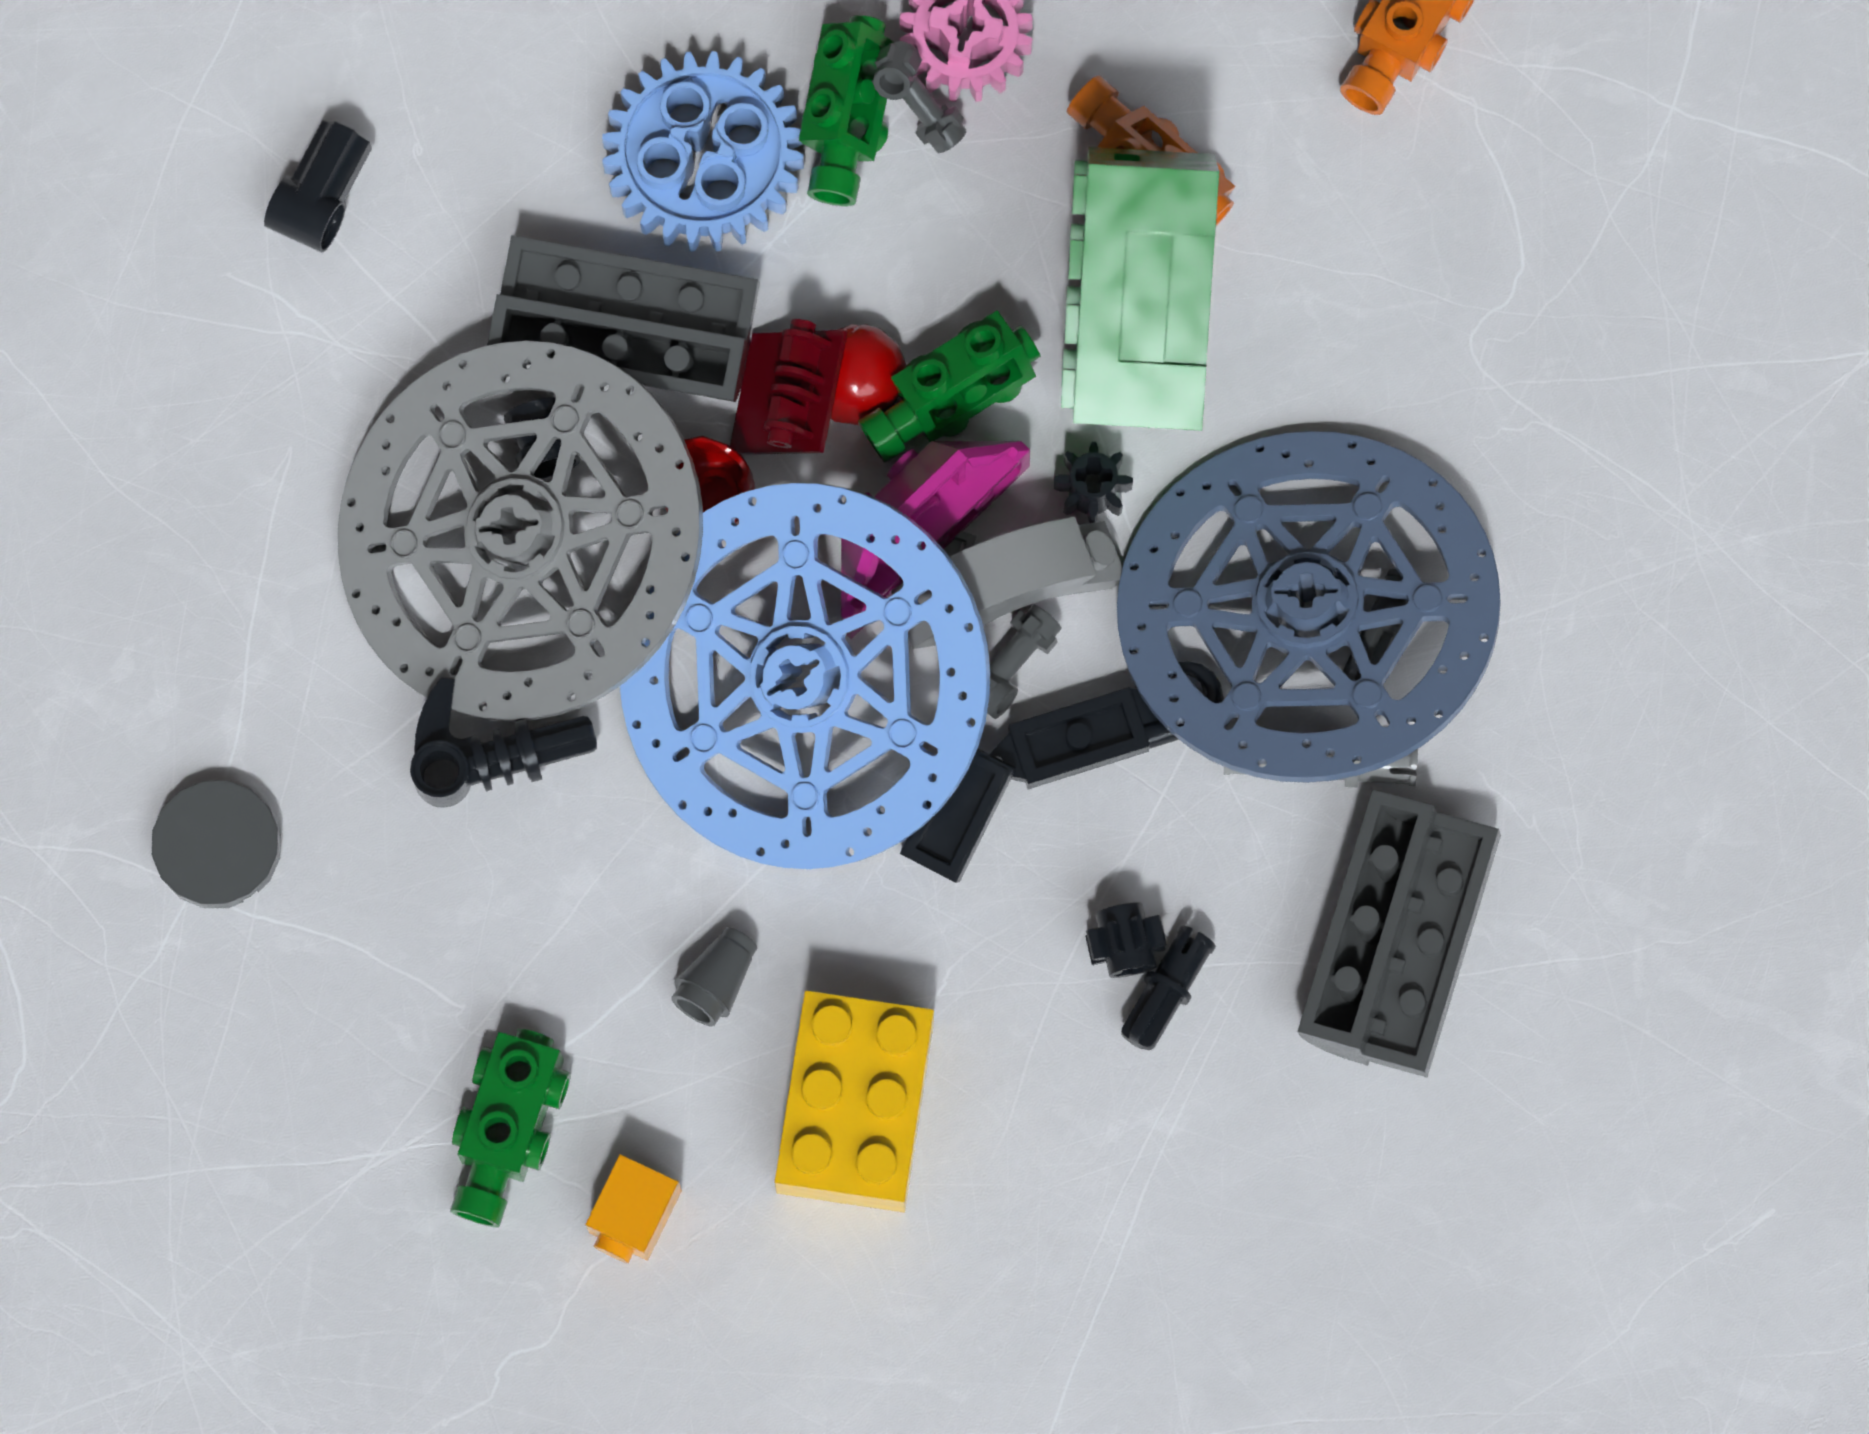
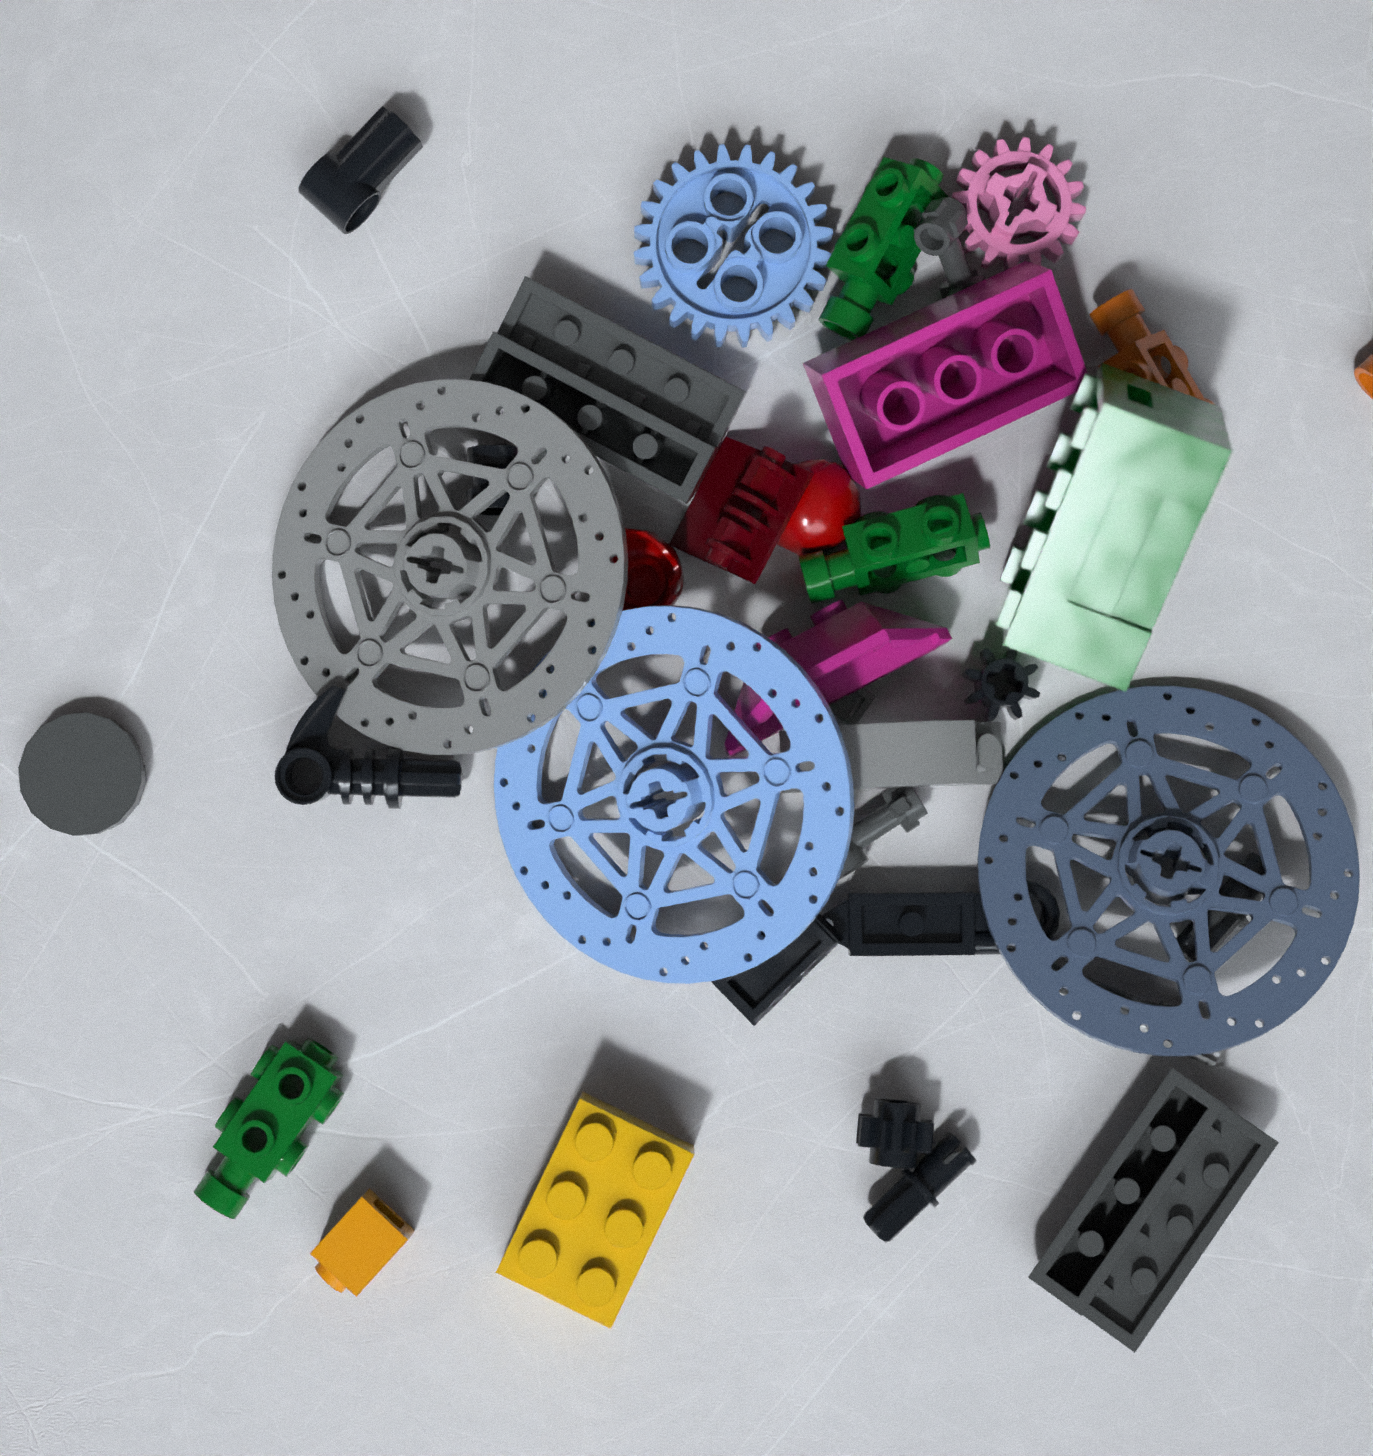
camera: 15 degrees right, 10 degrees up
dark grey cone [671,927,757,1027] -> none
none -> dark pink brick [803,261,1088,489]

